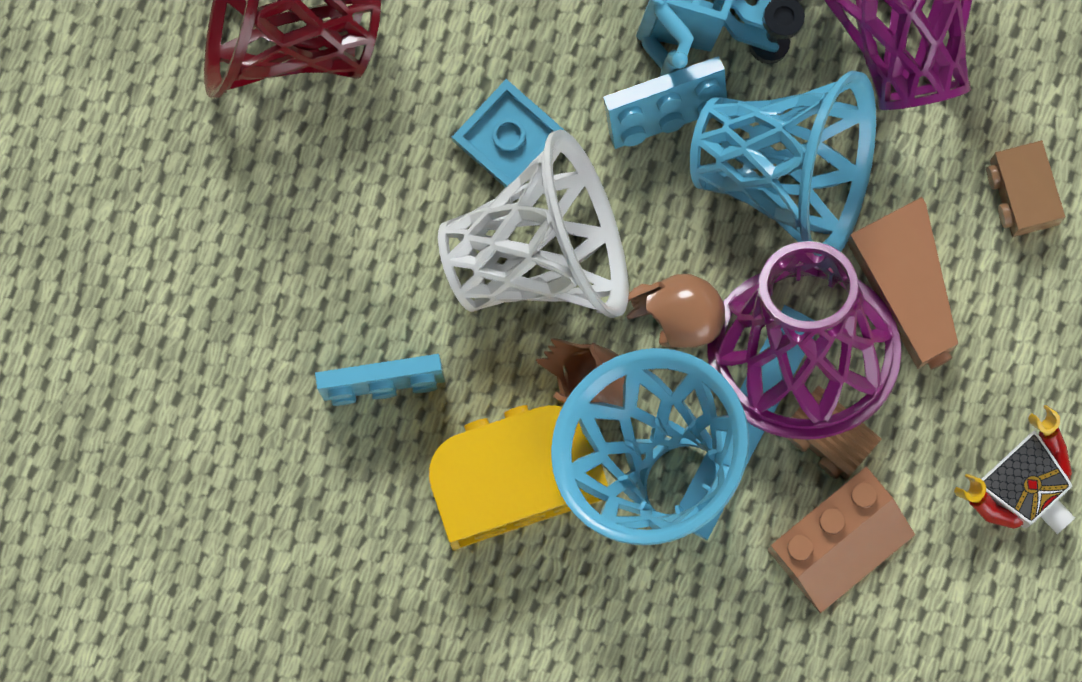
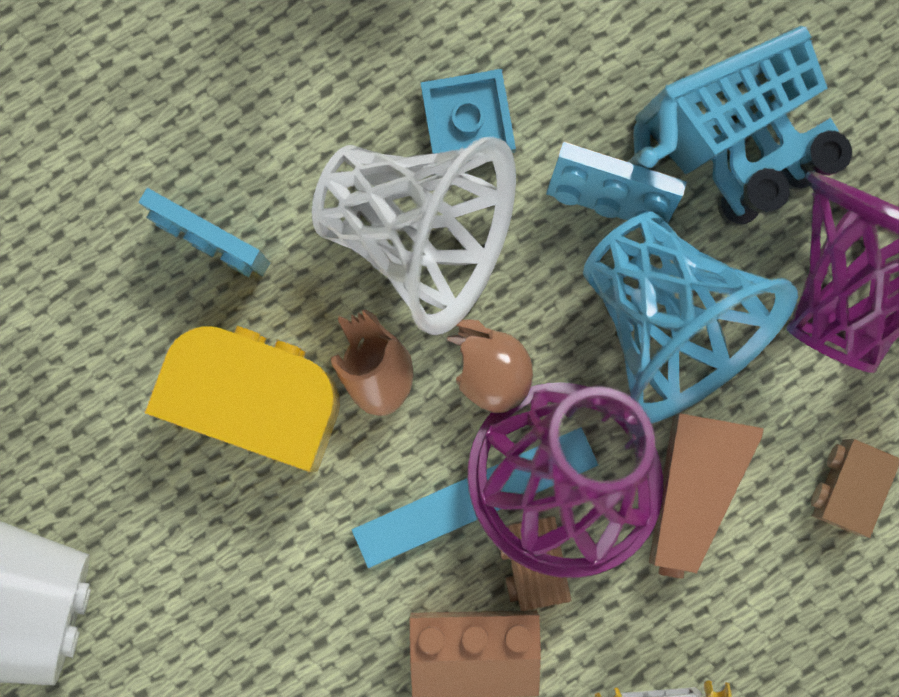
camera: 35 degrees right, 5 degrees up
medium azure piece [551,348,749,545] -> none

